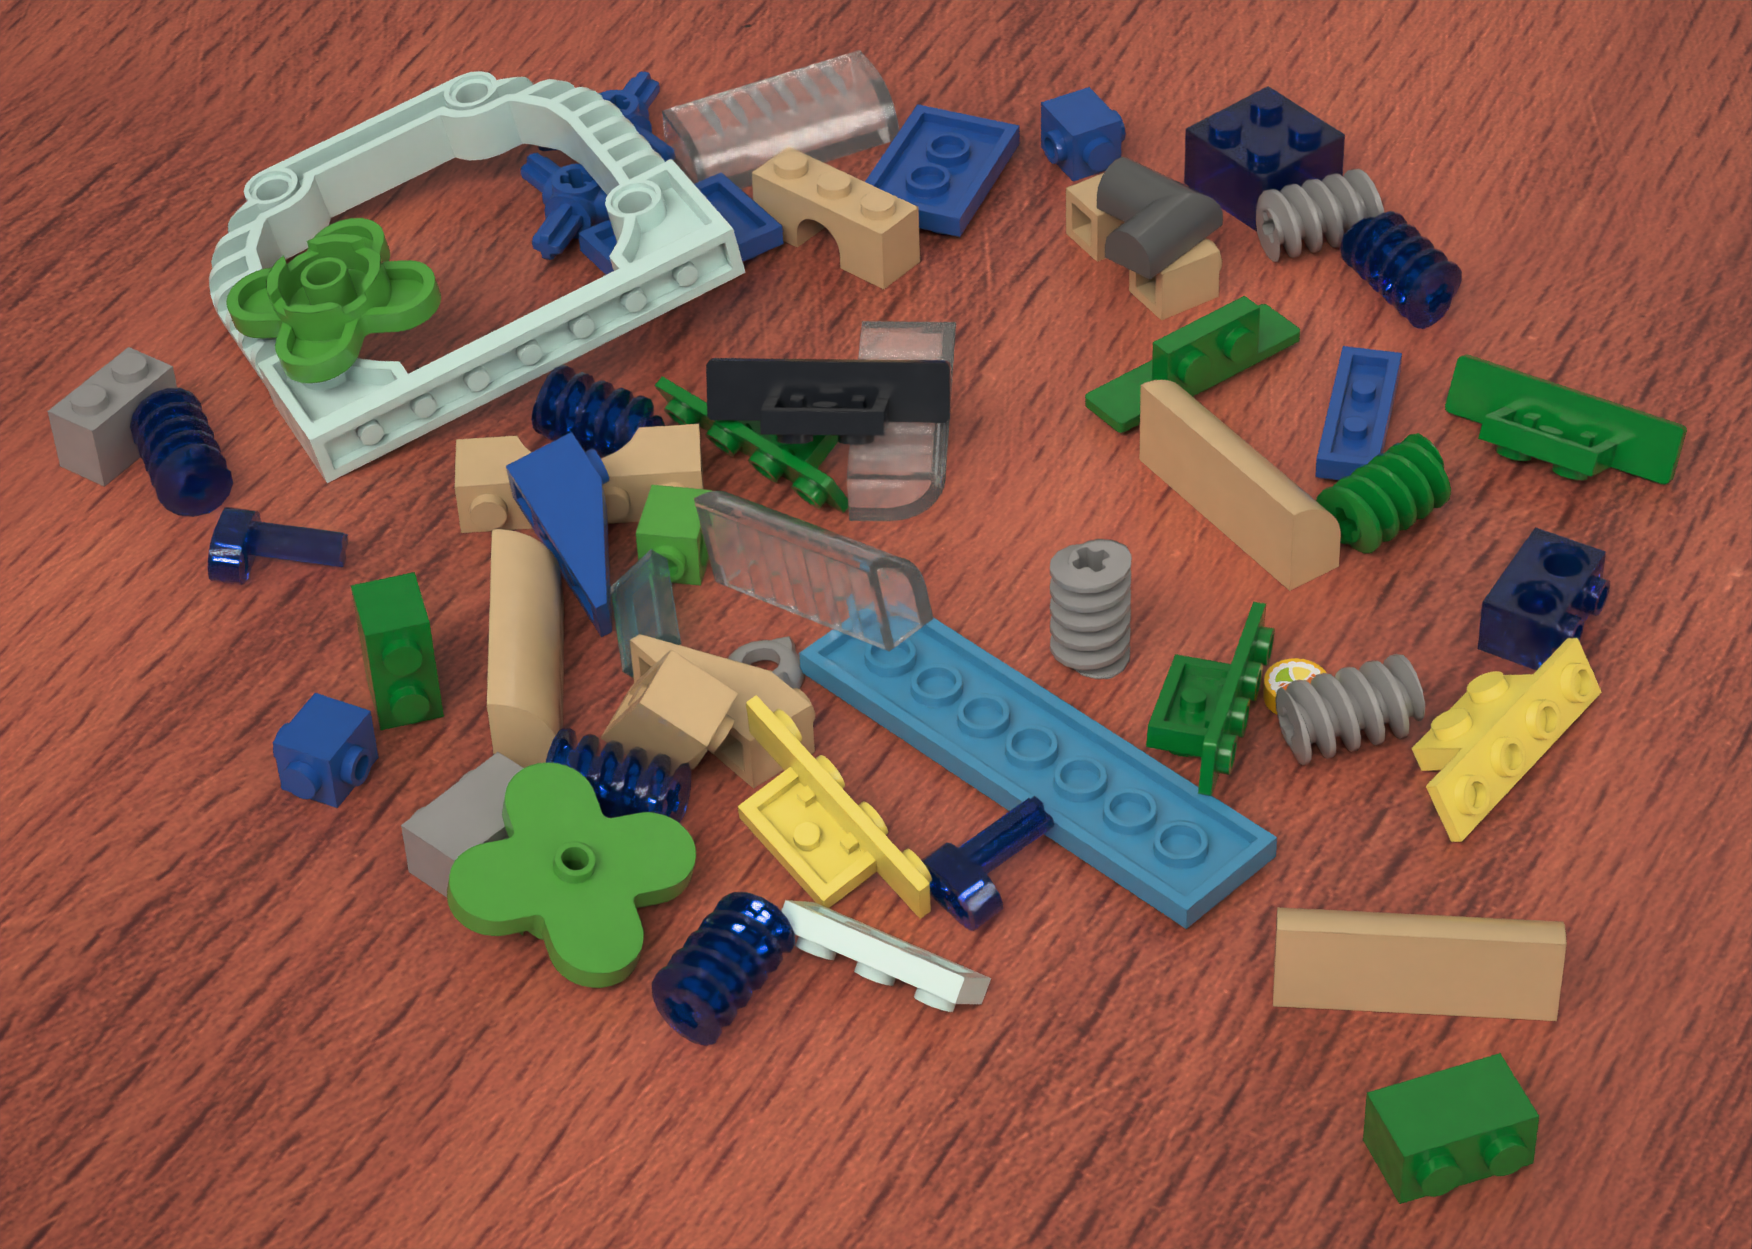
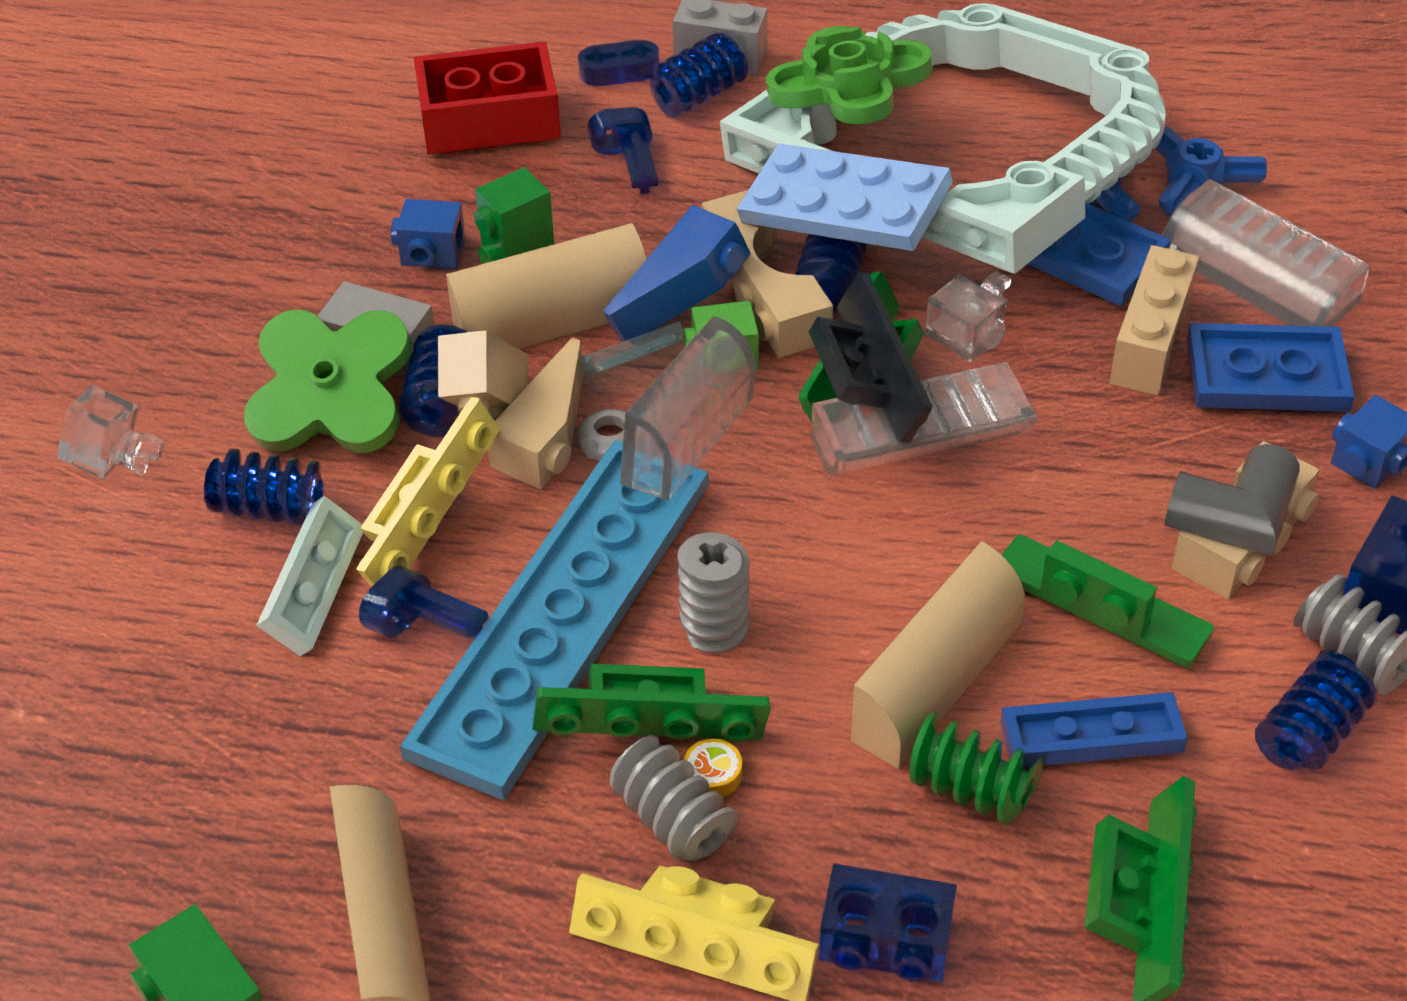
camera: 70 degrees right, 5 degrees up
none -> clear brick [57,384,165,479]
none -> red brick [414,41,561,154]
none -> clear blue beam [578,40,660,86]
none -> light blue plate [737,143,953,251]
none -> clear brick [925,271,1011,362]

